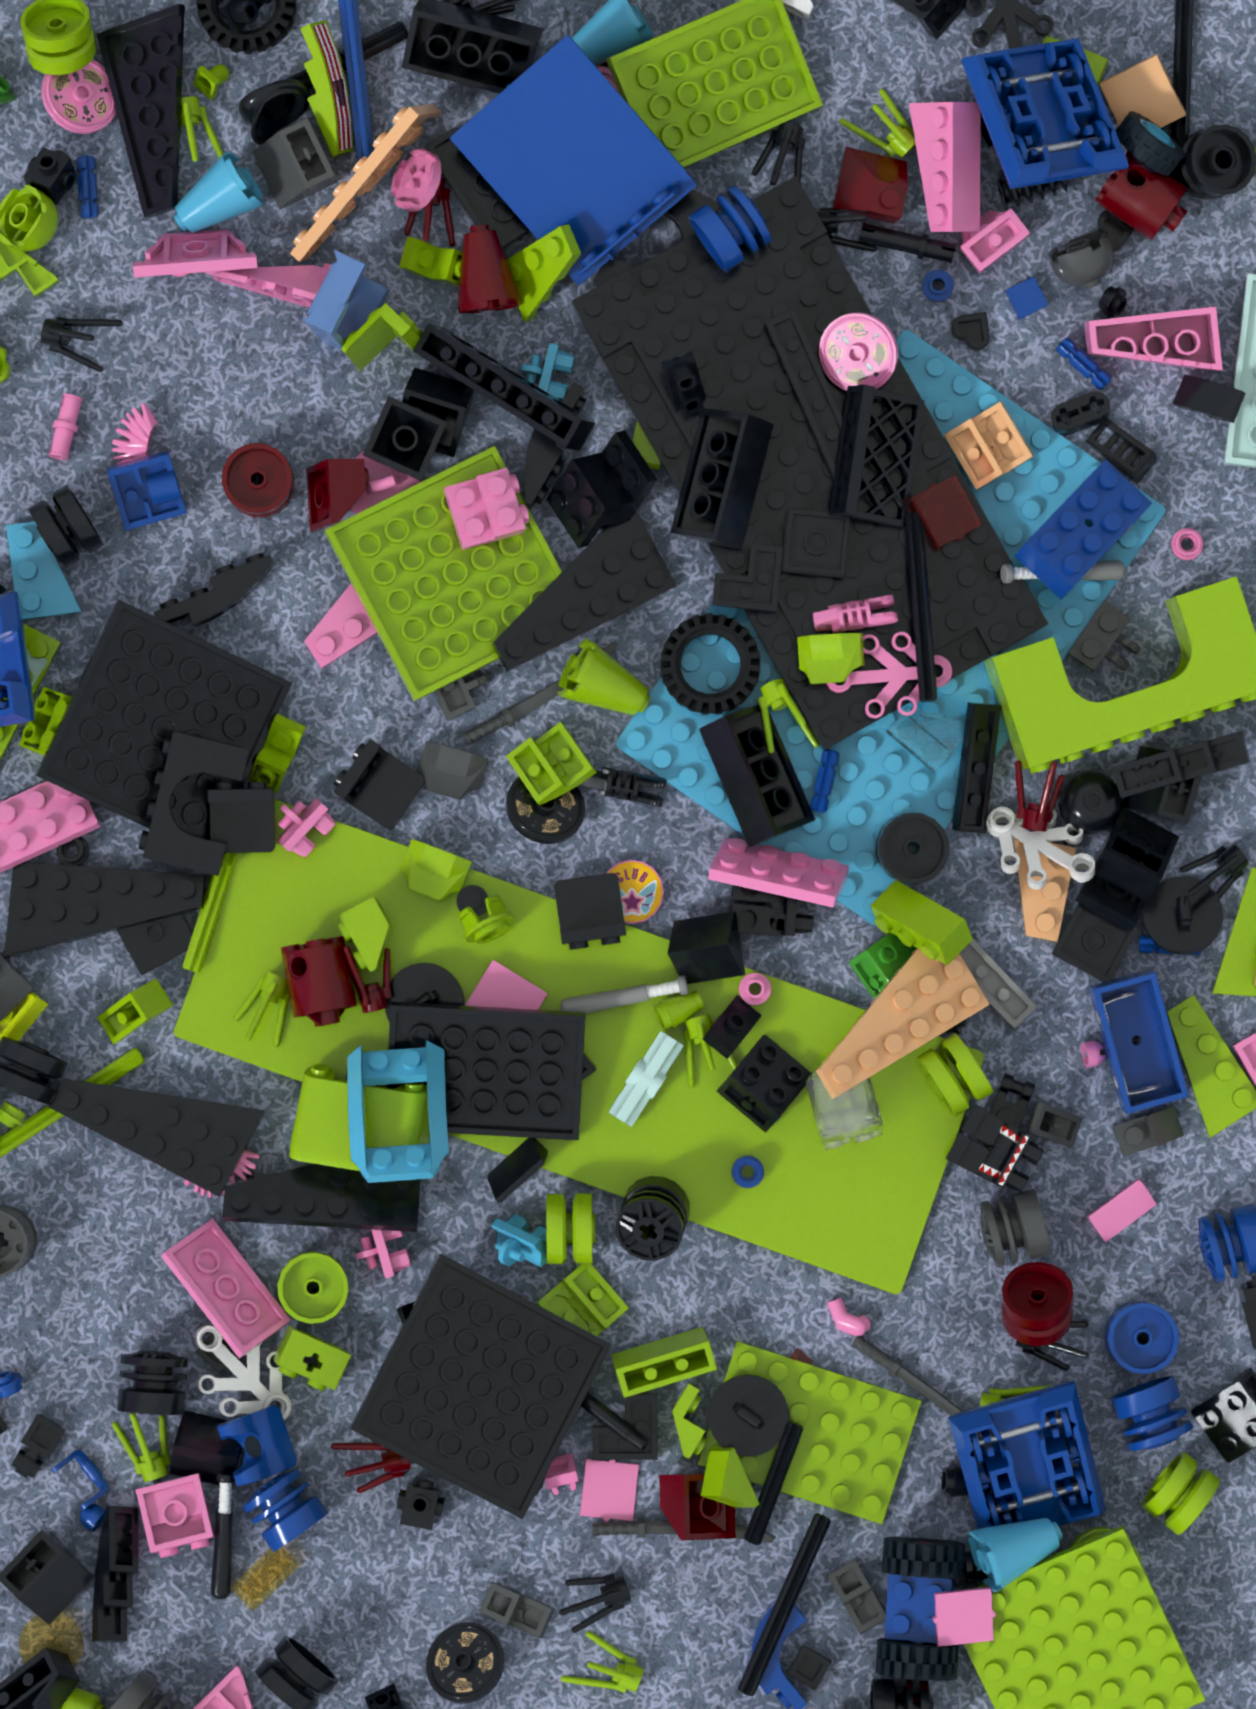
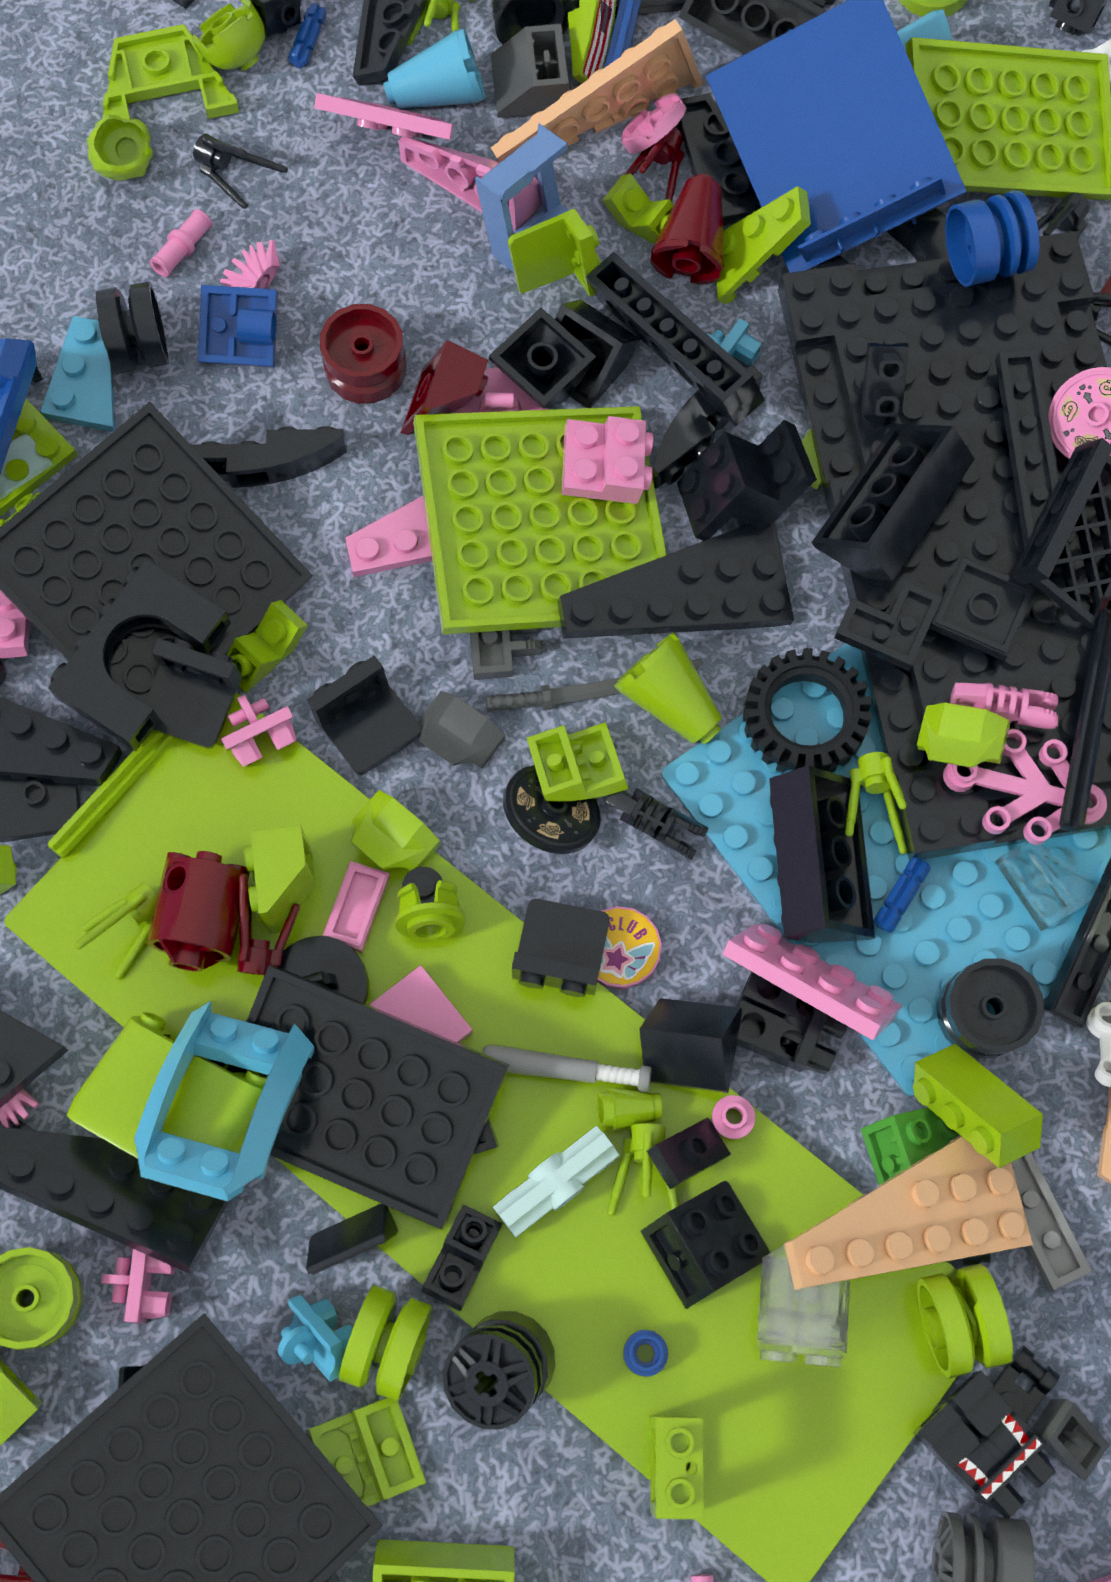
camera: 20 degrees right, 15 degrees down
none -> bright pink tile [323,861,390,953]
none -> black slope [421,1204,502,1312]
none -> lime window [650,1416,704,1519]

